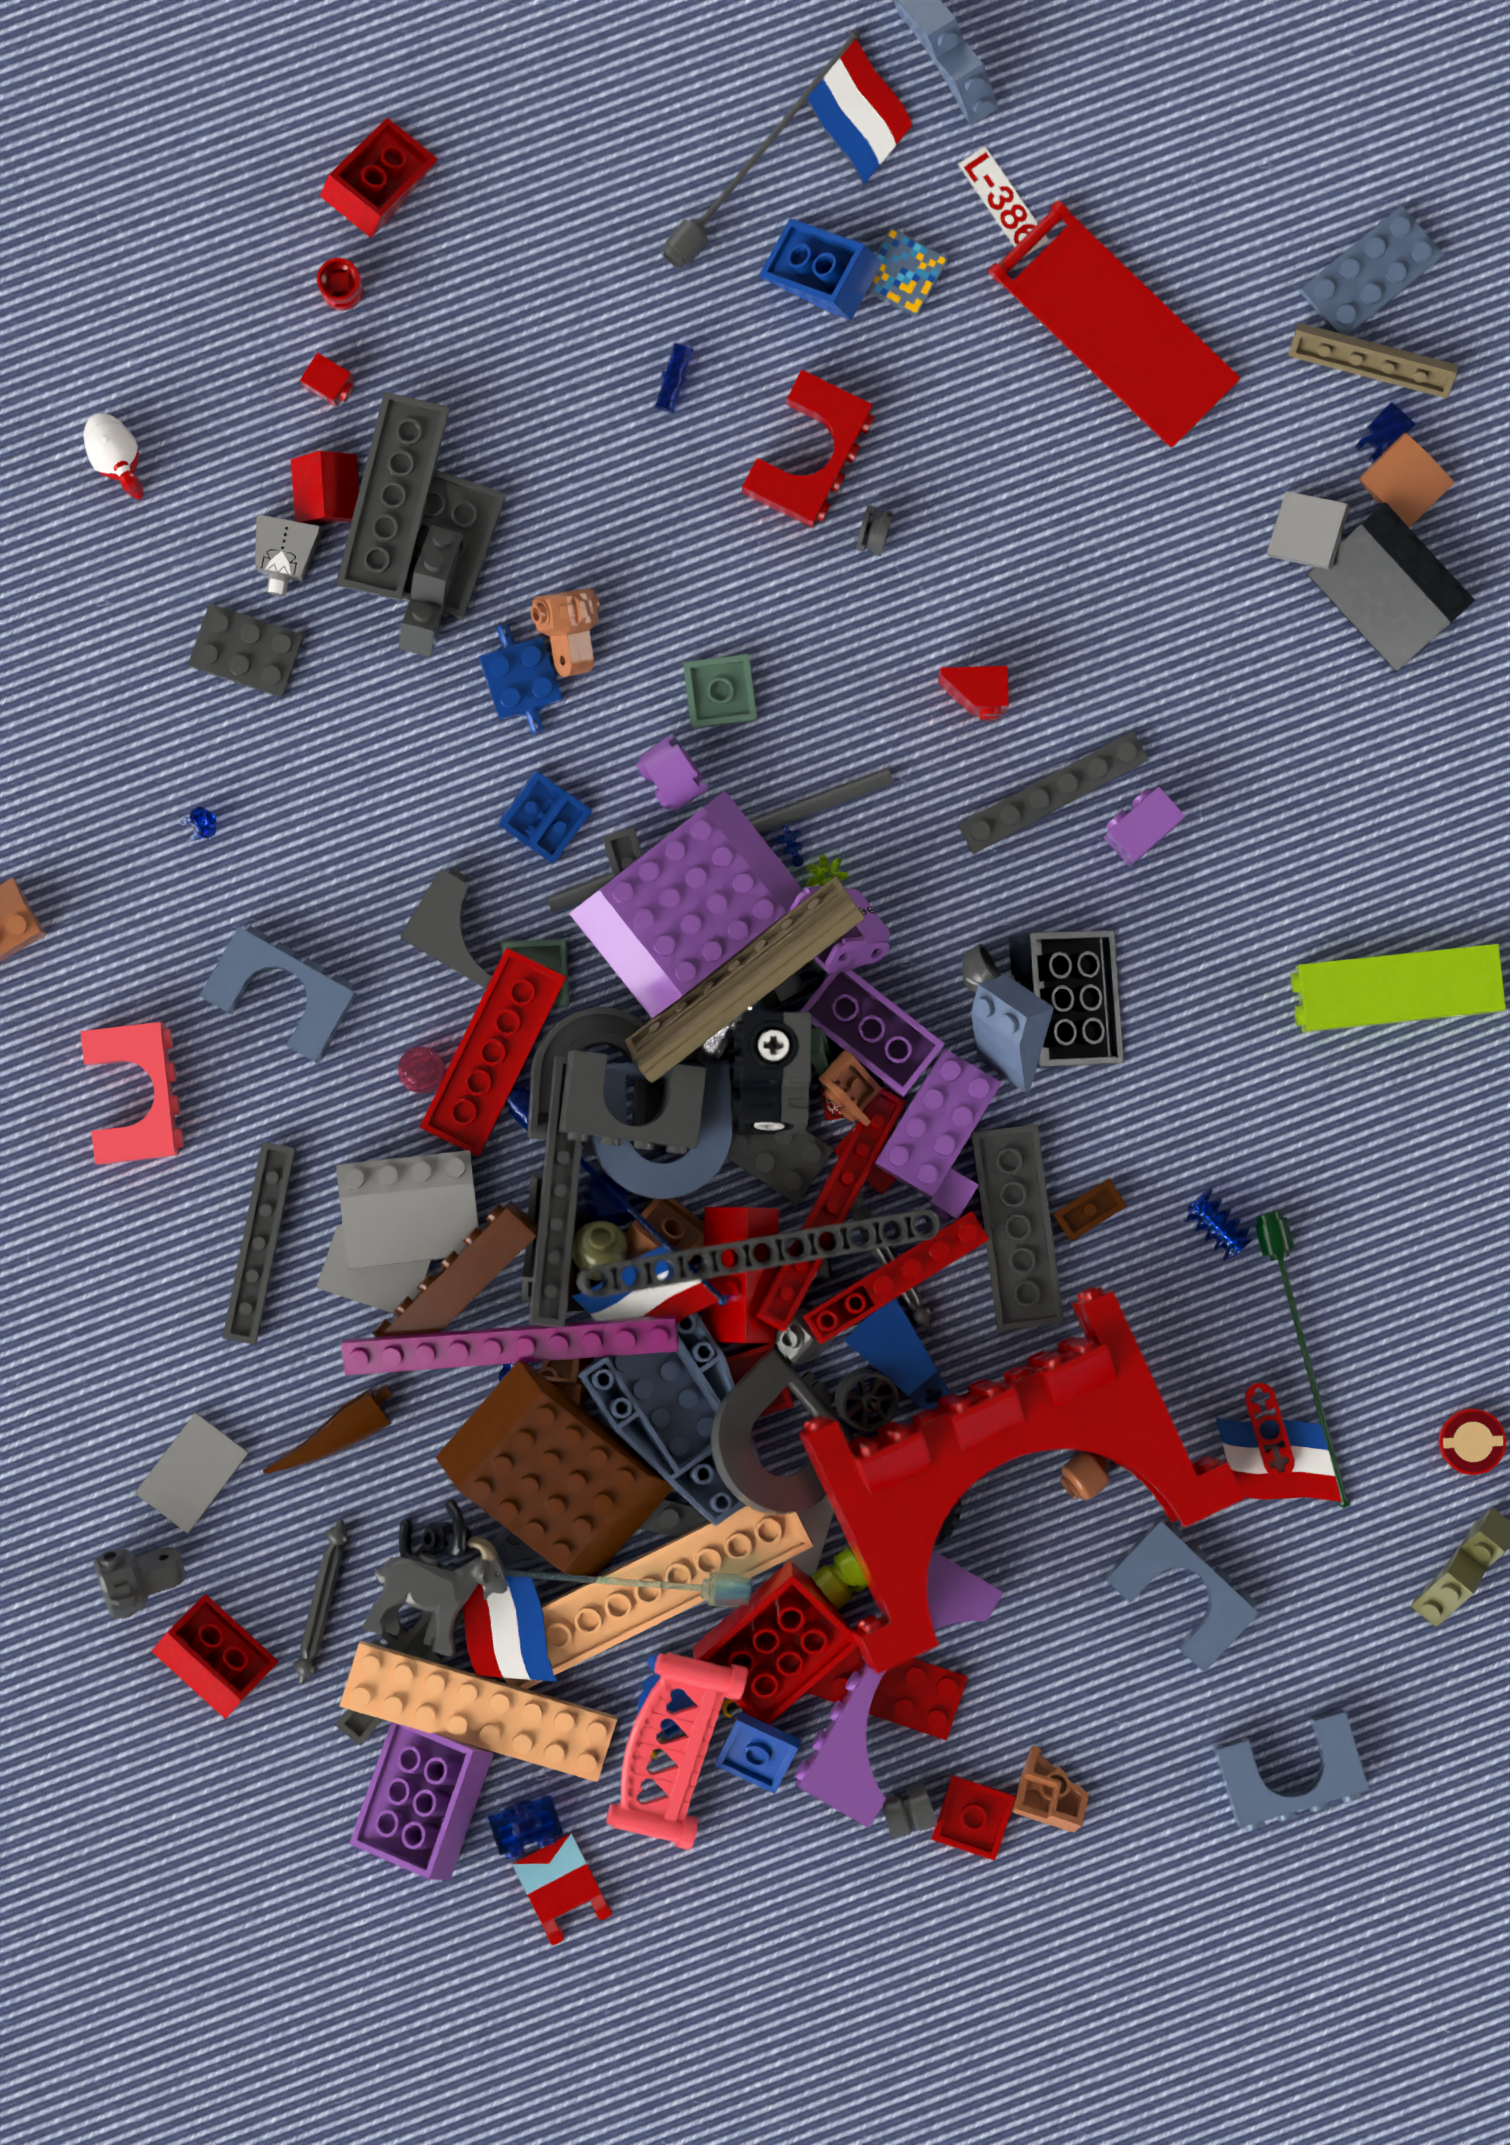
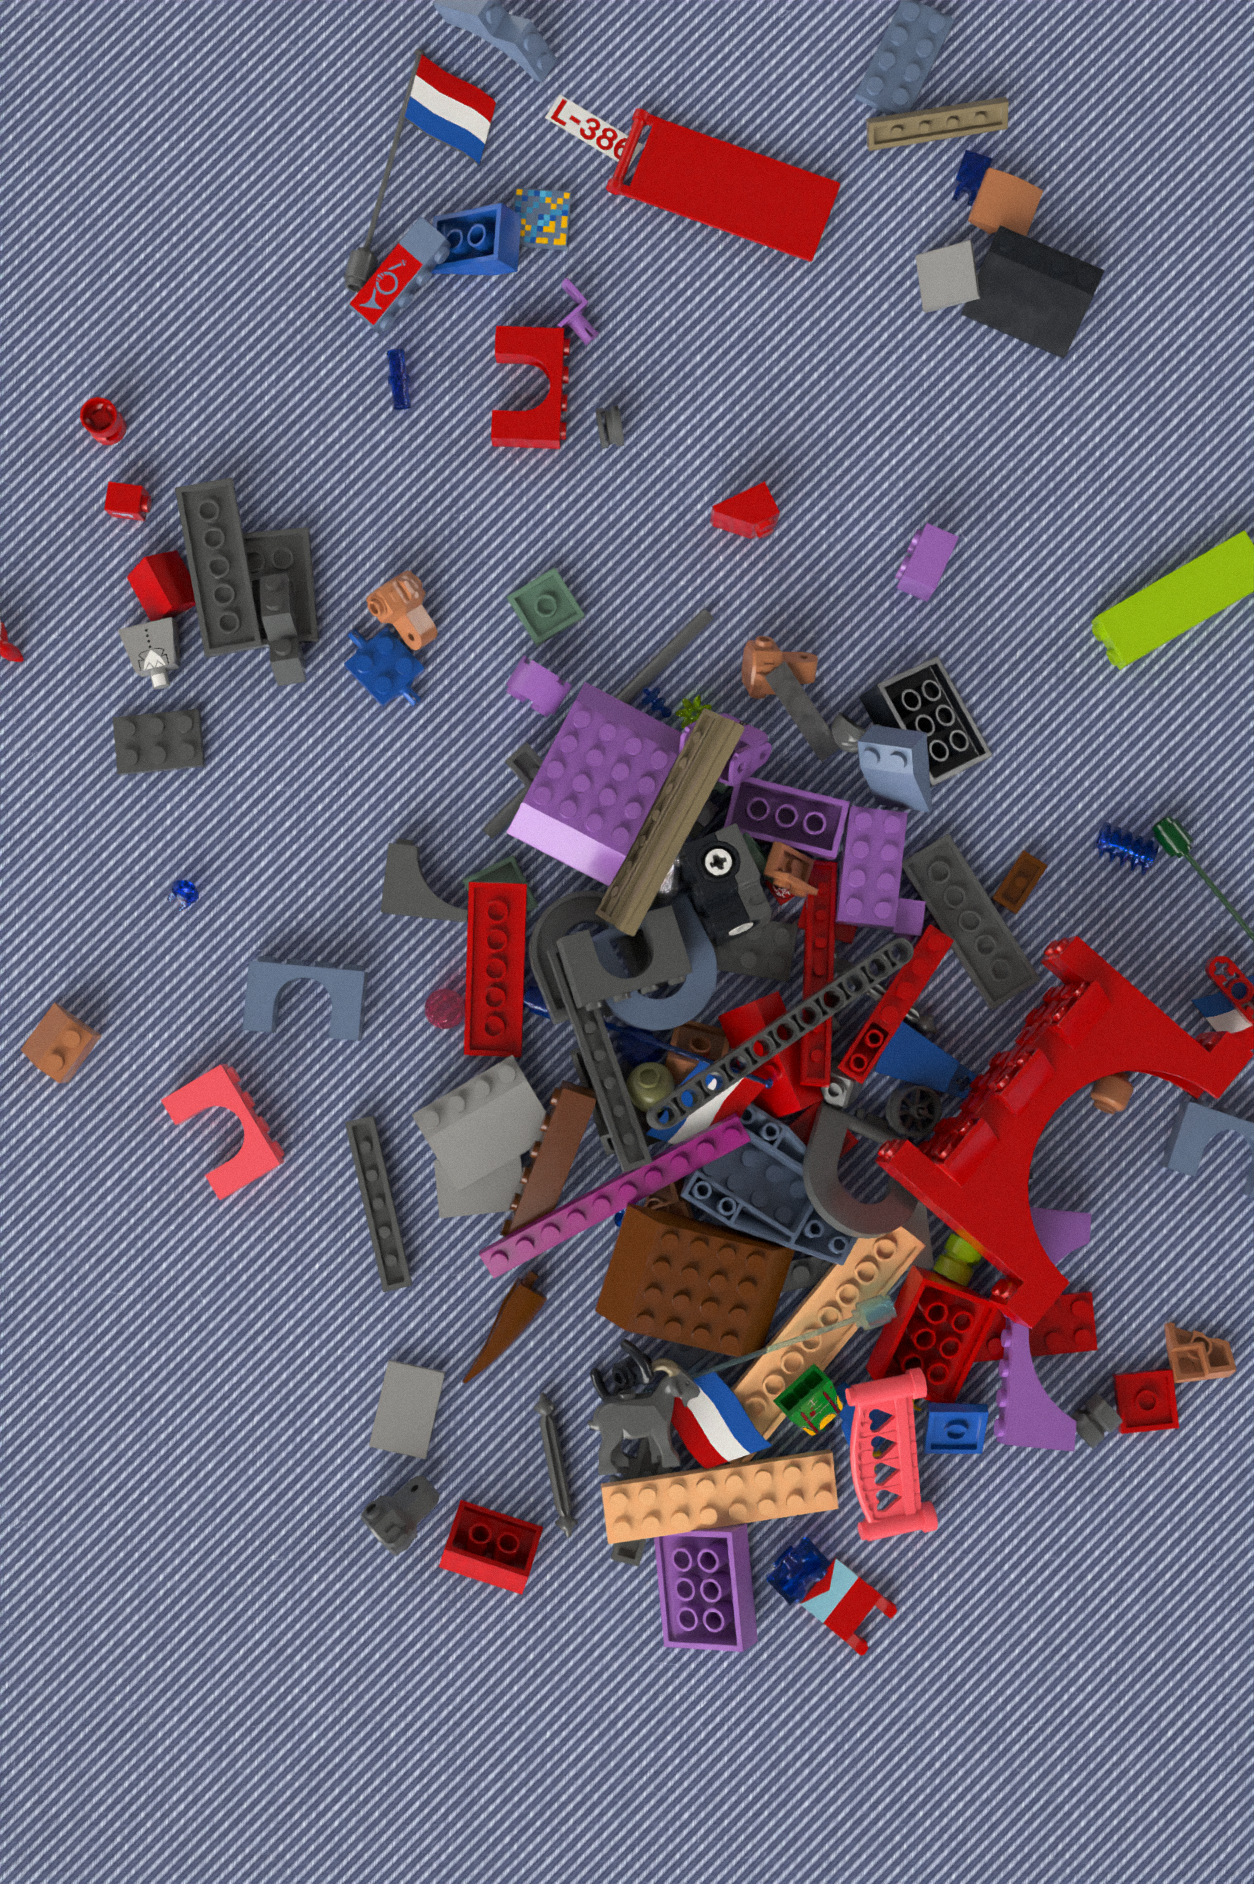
camera: 25 degrees left, 0 degrees up
red slope [320,117,438,238] -> none
blue slope [497,770,592,864] -> none
dark grey plate [958,731,1149,855] -> none
none -> brick [348,216,452,335]
none -> medium lavender bracket [556,277,599,346]
none -> nougat piece [742,636,818,699]
none -> flat silver sticker [764,661,840,762]
none -> green torso [773,1364,843,1436]

